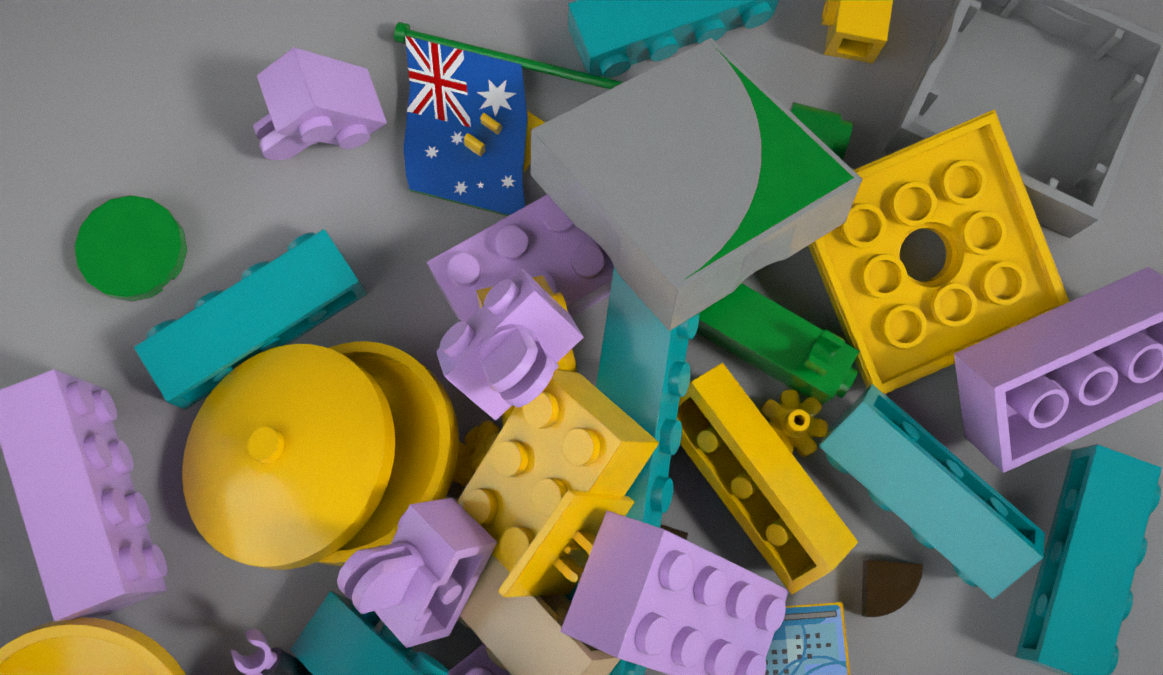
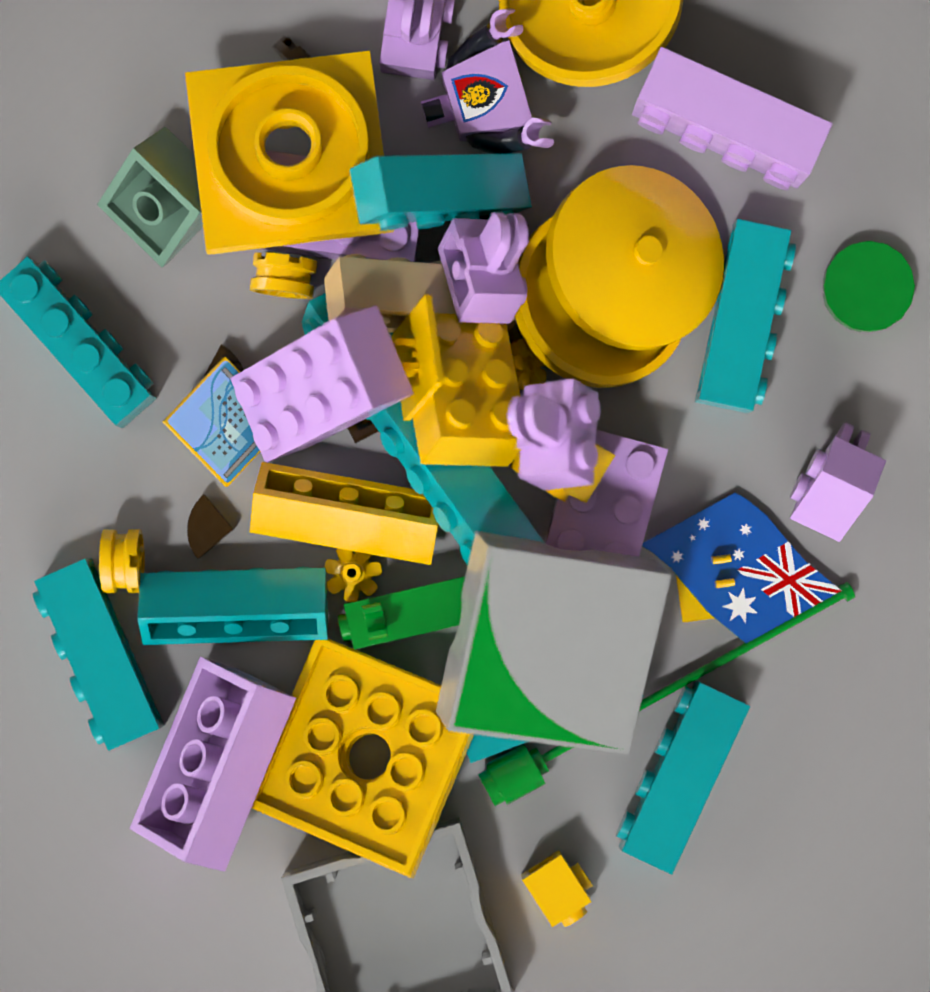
camera: 135 degrees right, 10 degrees up
none -> yellow wheel [99,529,145,593]

